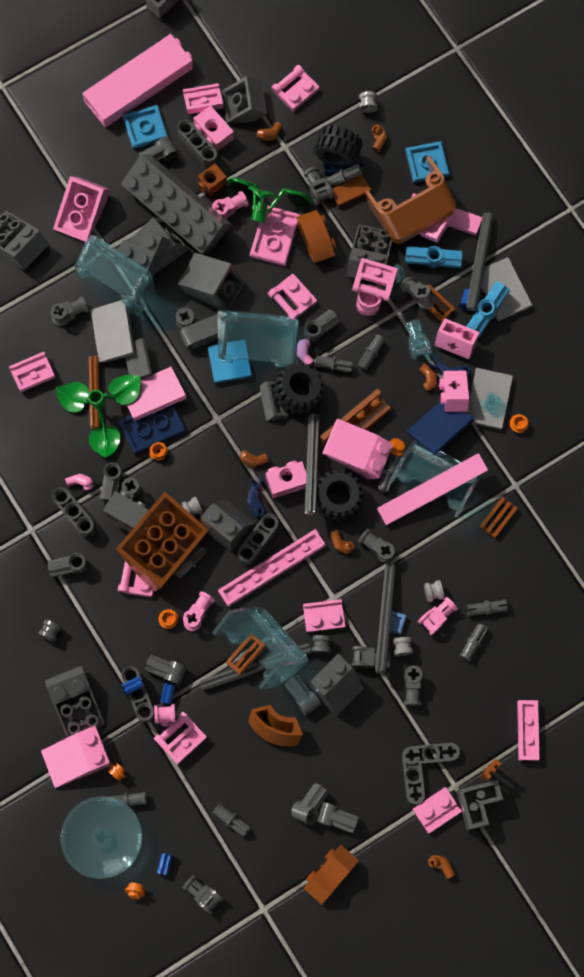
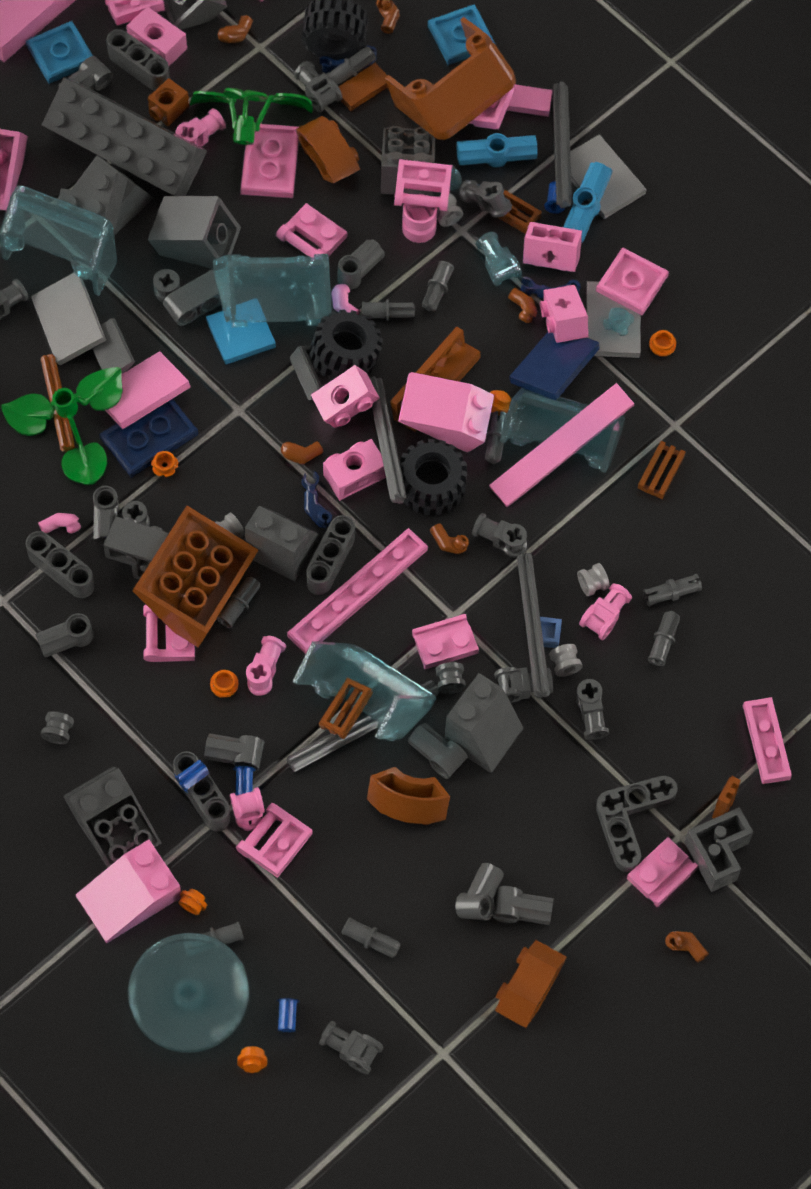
camera: 10 degrees left, 10 degrees down
none -> bright pink brick [311,365,380,428]
none -> light grey wheel [437,194,463,227]
none -> bright pink tile [596,247,669,315]

